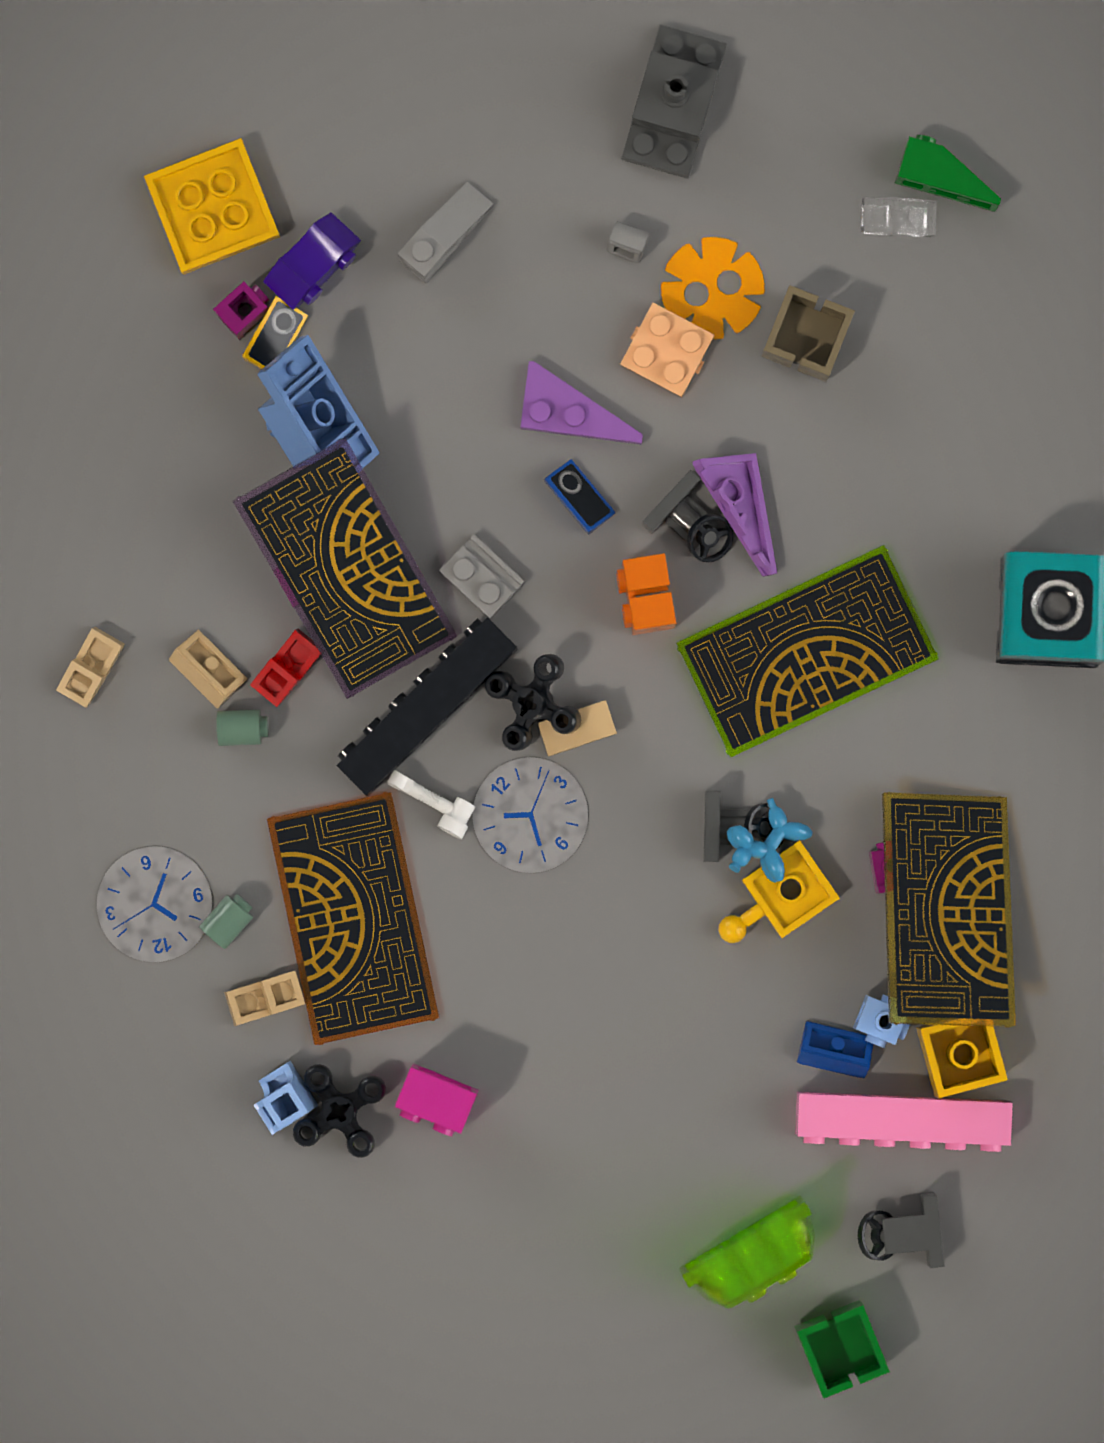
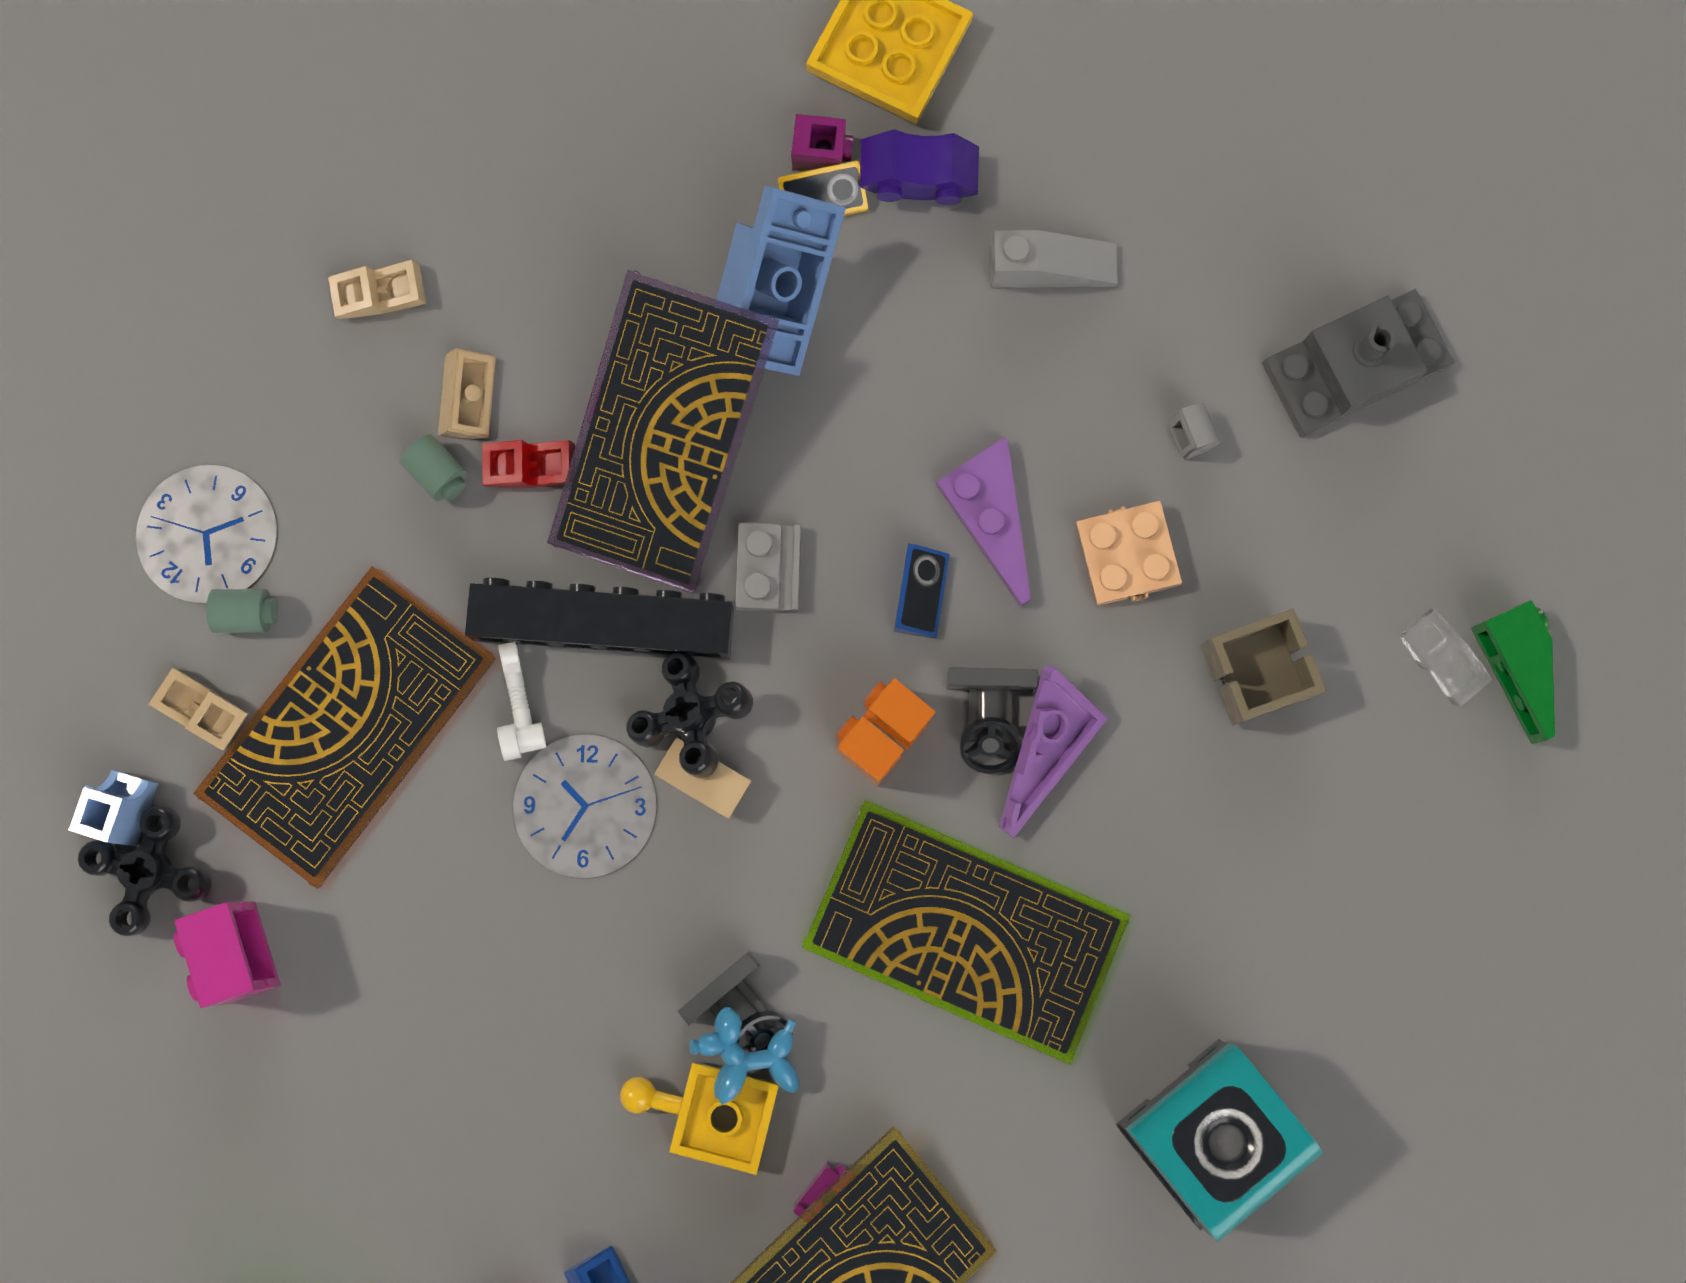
camera: 45 degrees right, 5 degrees down
light orange piece [661,237,764,339] -> none

